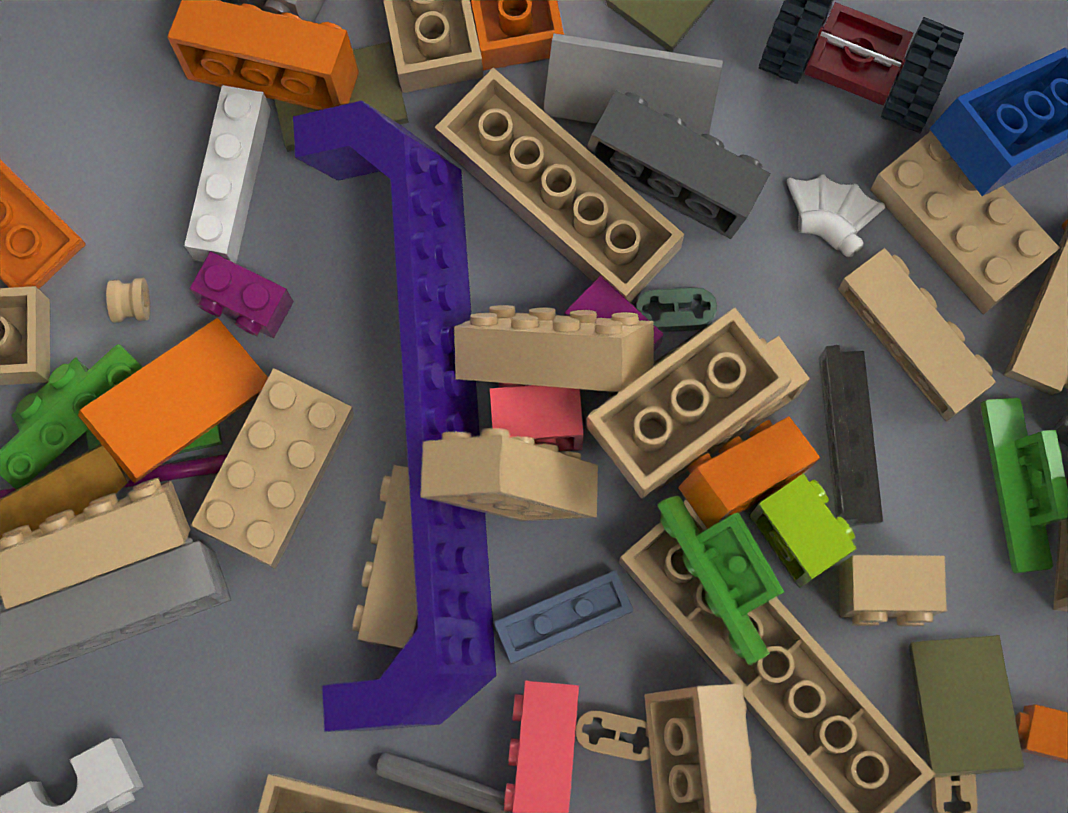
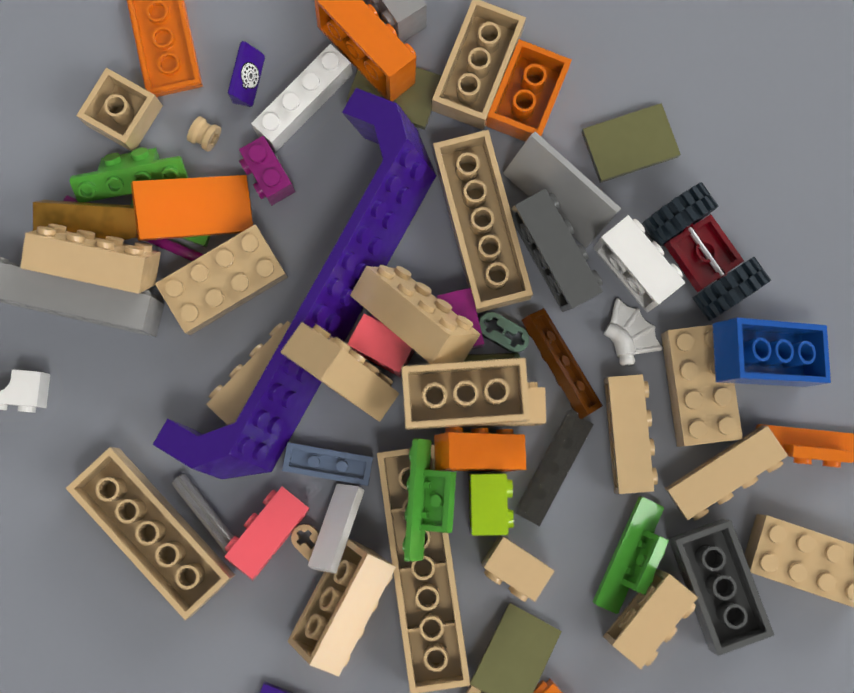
camera: 30 degrees right, 5 degrees up
none -> dark purple slope [228,41,265,107]
none -> white tile [308,484,365,574]
none -> reddish brown plate [521,308,603,420]
none -> white brick [593,215,686,313]

